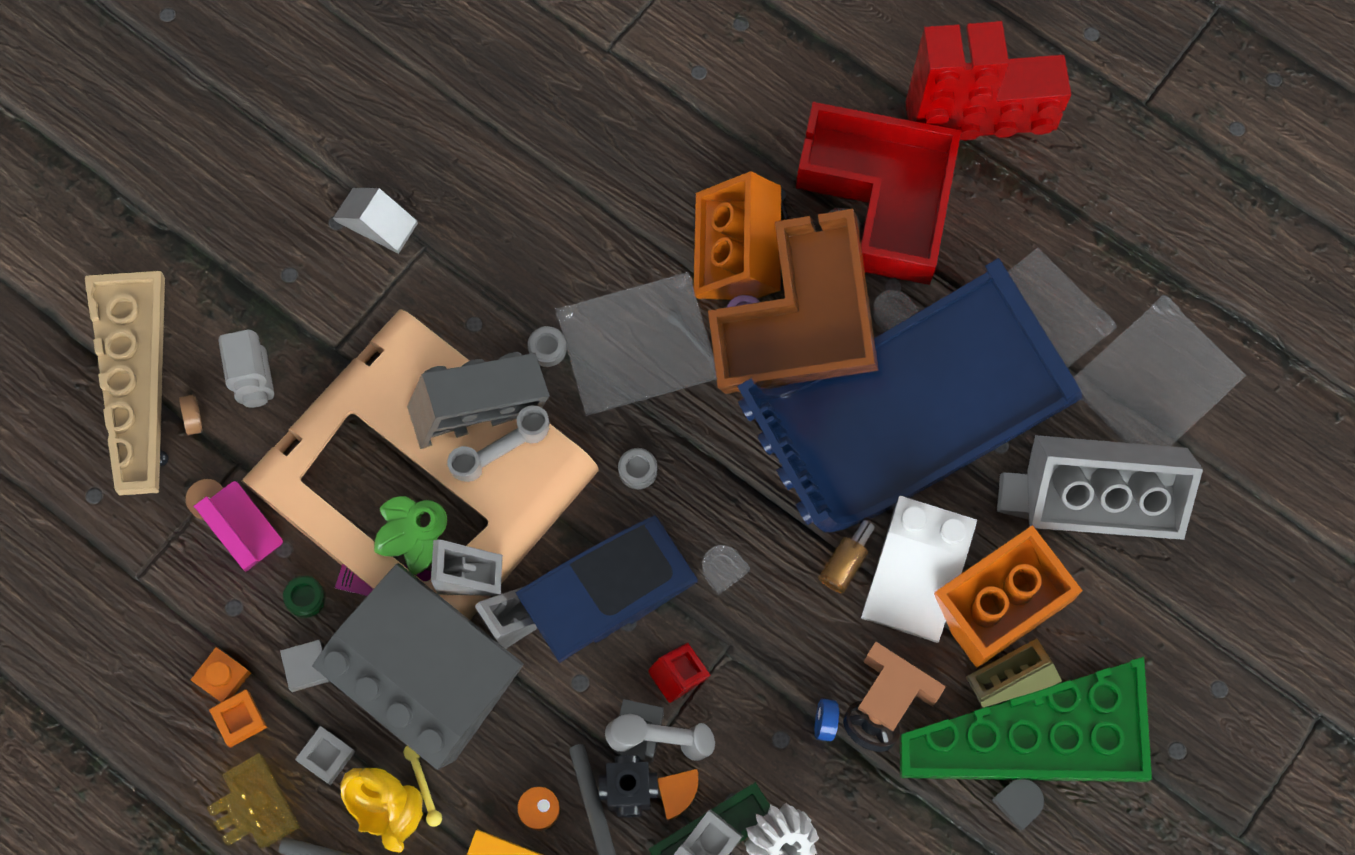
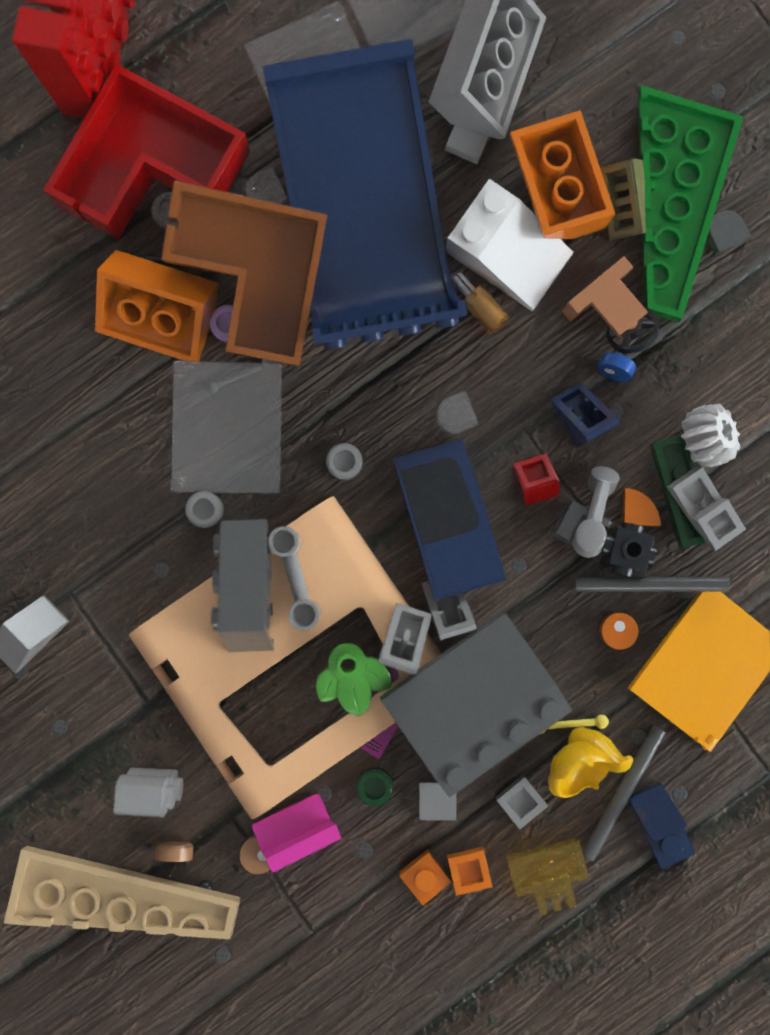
camera: 75 degrees left, 15 degrees up
none -> dark blue slope [550,382,620,448]

